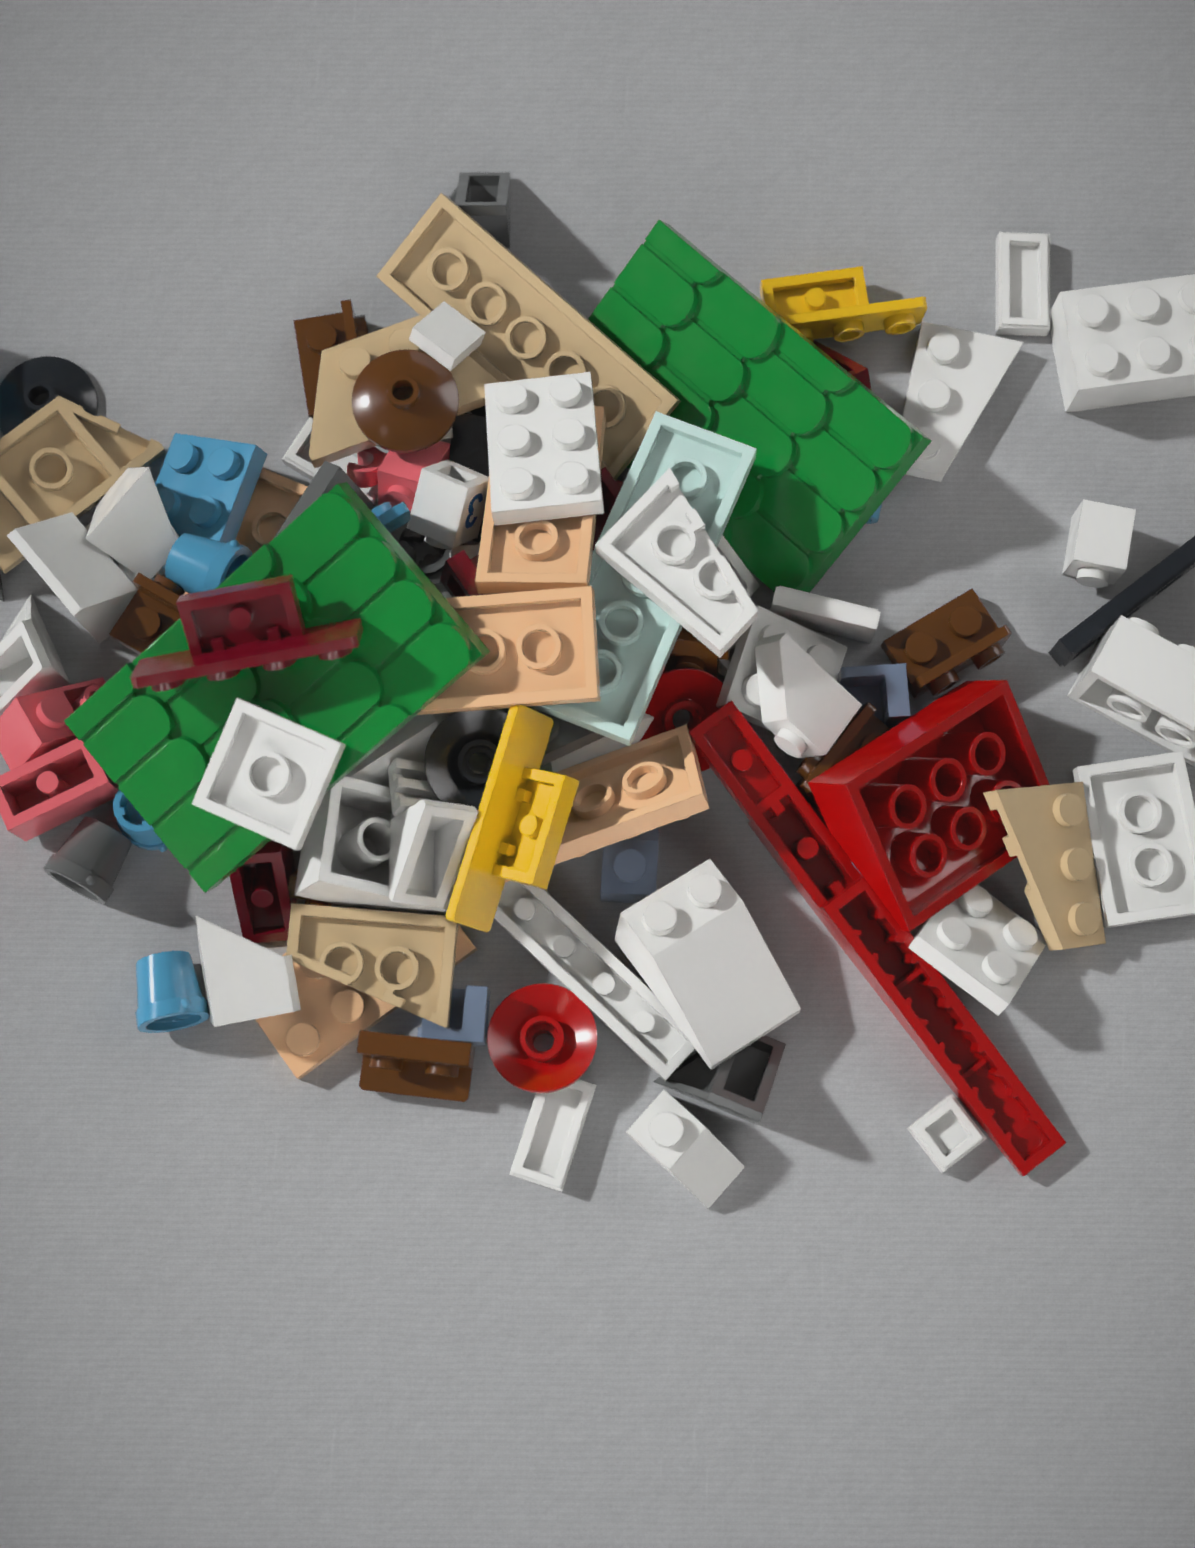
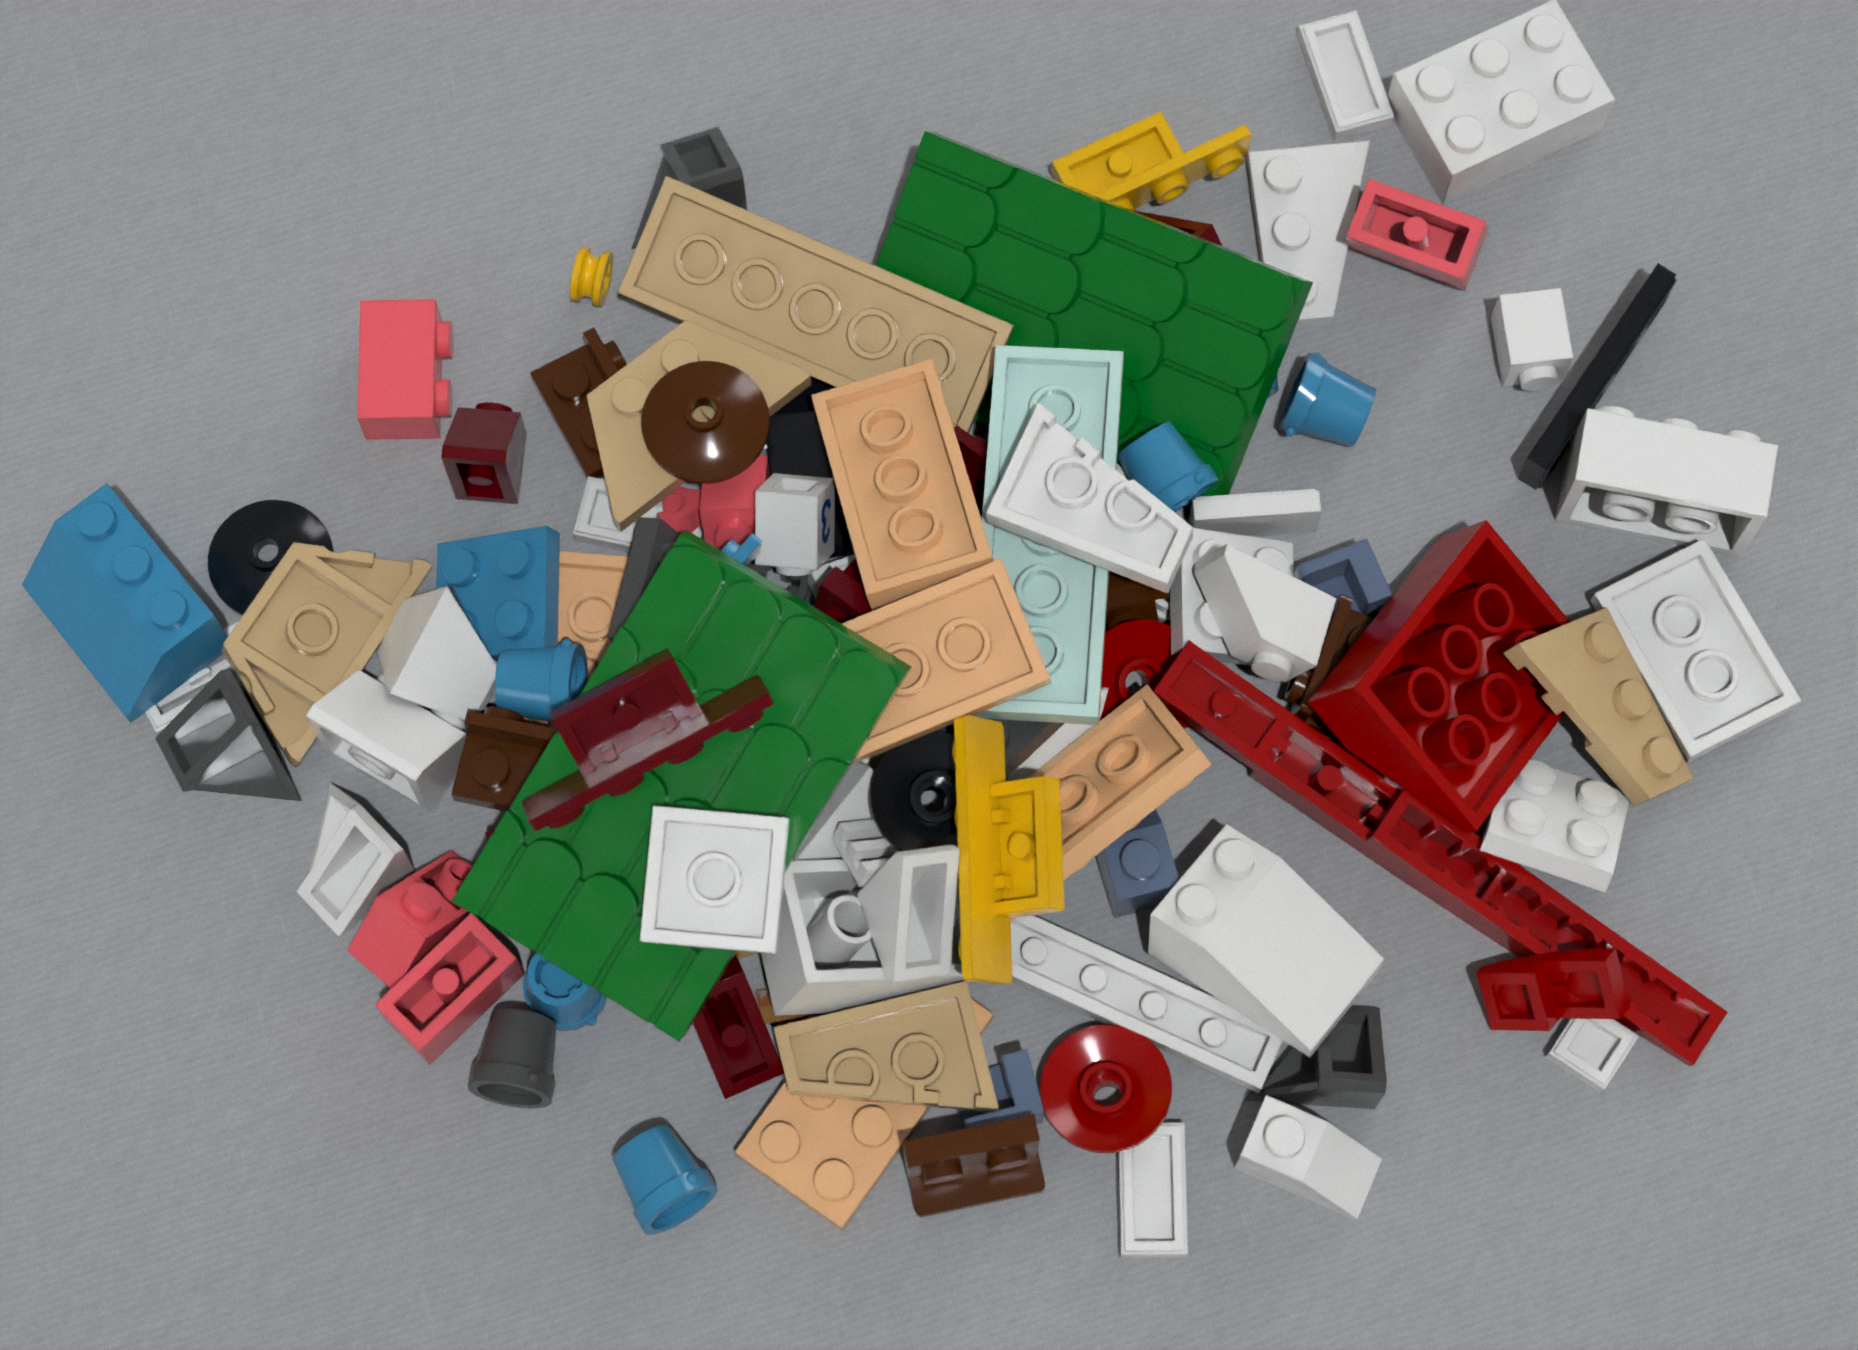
camera: 20 degrees left, 5 degrees down
white slope [195,915,301,1027] -> none
white tile [409,301,486,371] -> none
white plate [484,372,604,526] -> none
reddish brown bracket [881,588,1012,698] -> none
none -> coral brick [357,299,453,440]
none -> dark red slope [441,402,527,504]
none -> yellow bush [570,247,614,307]
none -> dark azure piece [1117,421,1219,512]
none -> dark azure piece [1279,353,1376,447]
none -> coral brick [1346,179,1488,290]
none -> red slope [1476,948,1630,1031]

